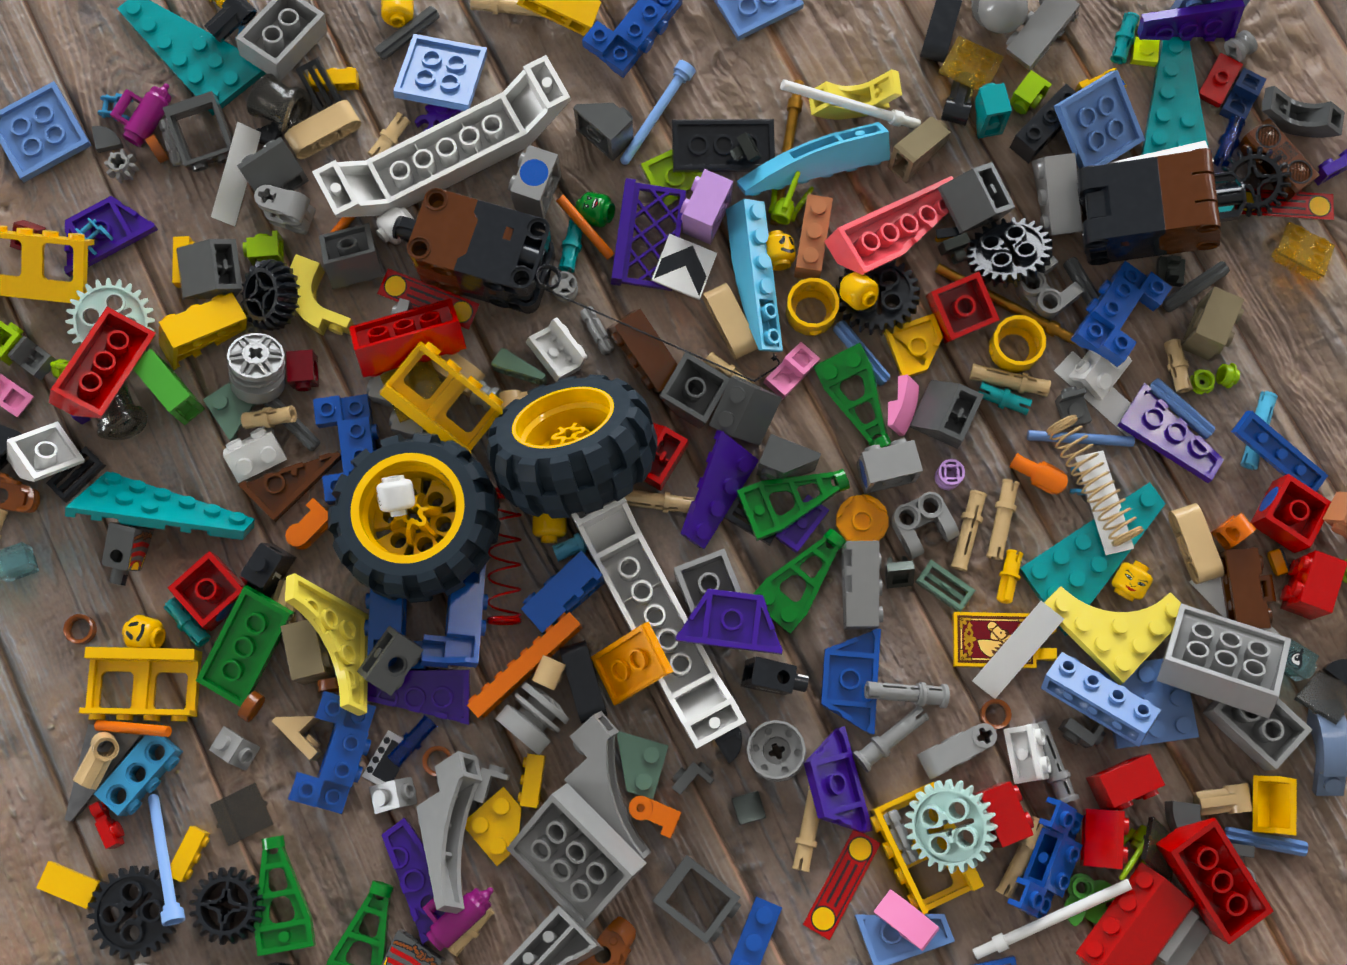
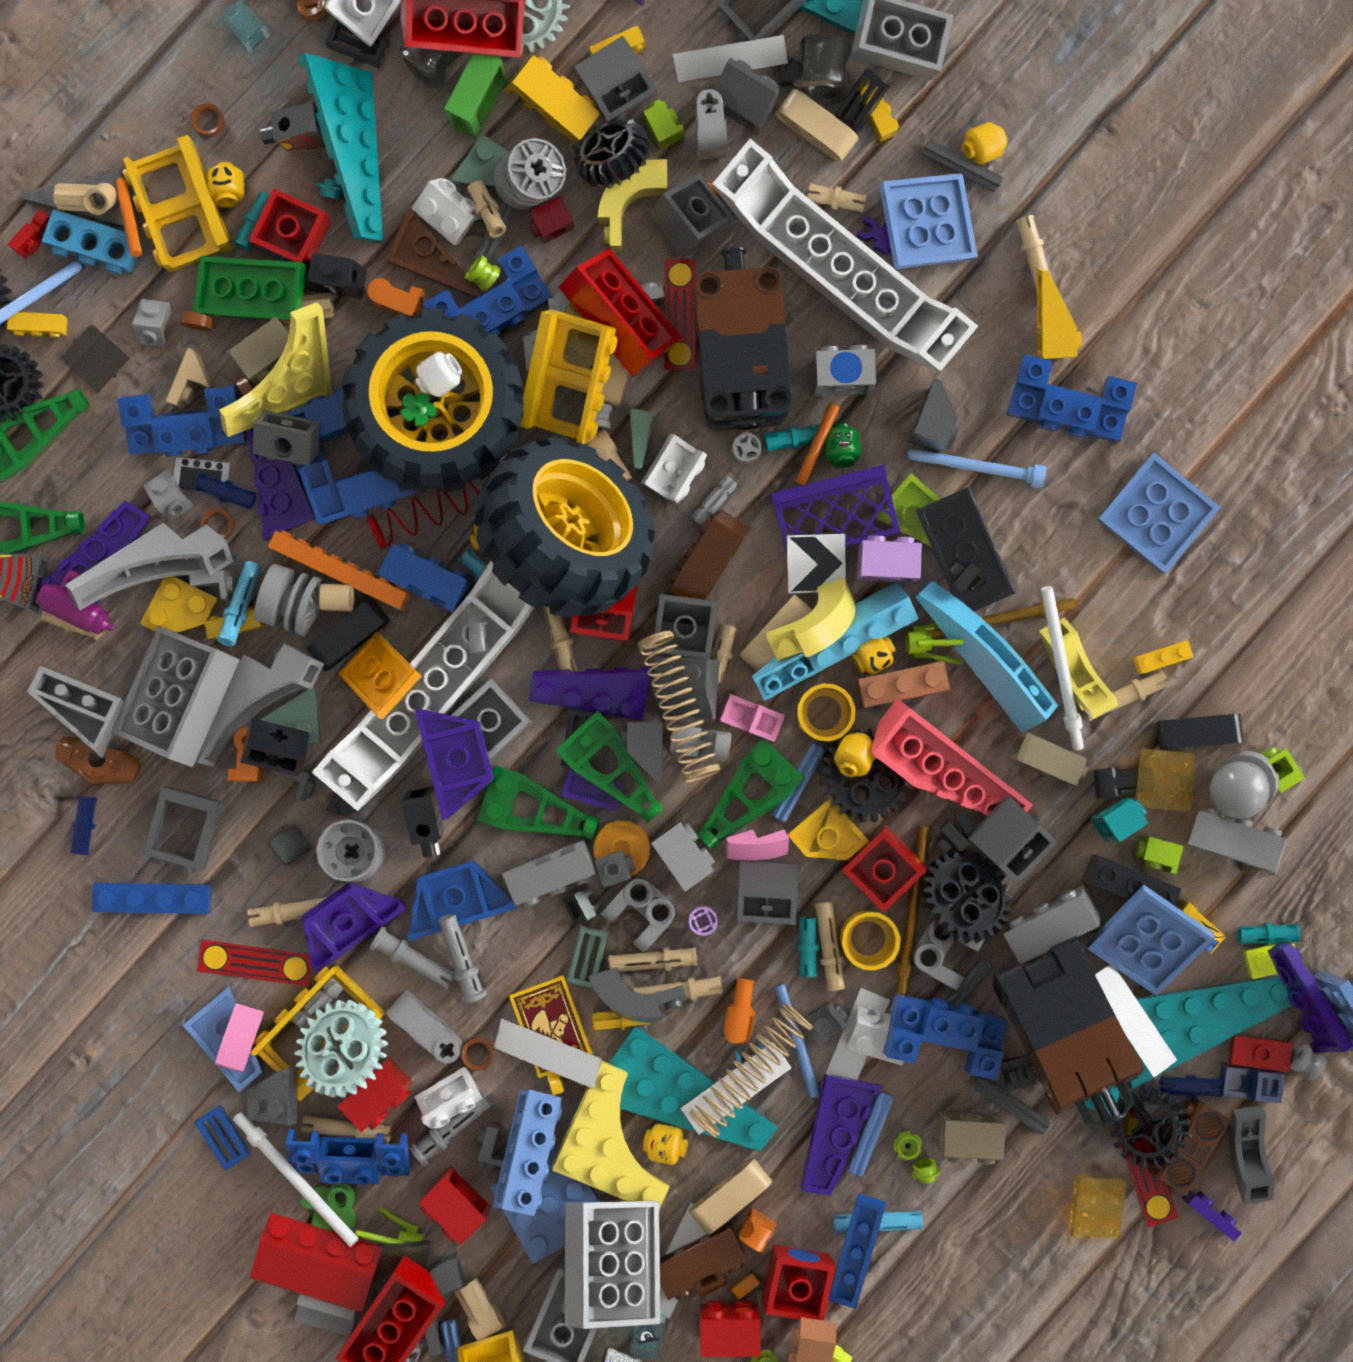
camera: 70 degrees right, 10 degrees up
white head [376,206,414,245] -> none
black piece [535,264,780,382] -> none
red slope [1080,809,1129,870] -> none
tan pin [1164,339,1193,394] -> none
none -> medium azure pin [217,561,262,646]
none -> black brick [240,718,310,776]
none -> flat silver wing [247,1066,297,1125]
none -> teal plate [316,178,343,199]
none -> green plant [400,393,437,427]
none -> light grey pin [464,616,489,653]
none -> lime wheel [465,255,501,292]
none -> dark grey arch [589,968,688,1023]
none -> dark grey bracket [595,849,635,887]
none -> tan piece [637,631,721,782]
none -> light grey piece [670,725,731,761]
none -> light yellow arch [766,577,856,661]
none -> tan pin [1082,670,1169,722]
none -> yellow piece [1133,640,1194,675]

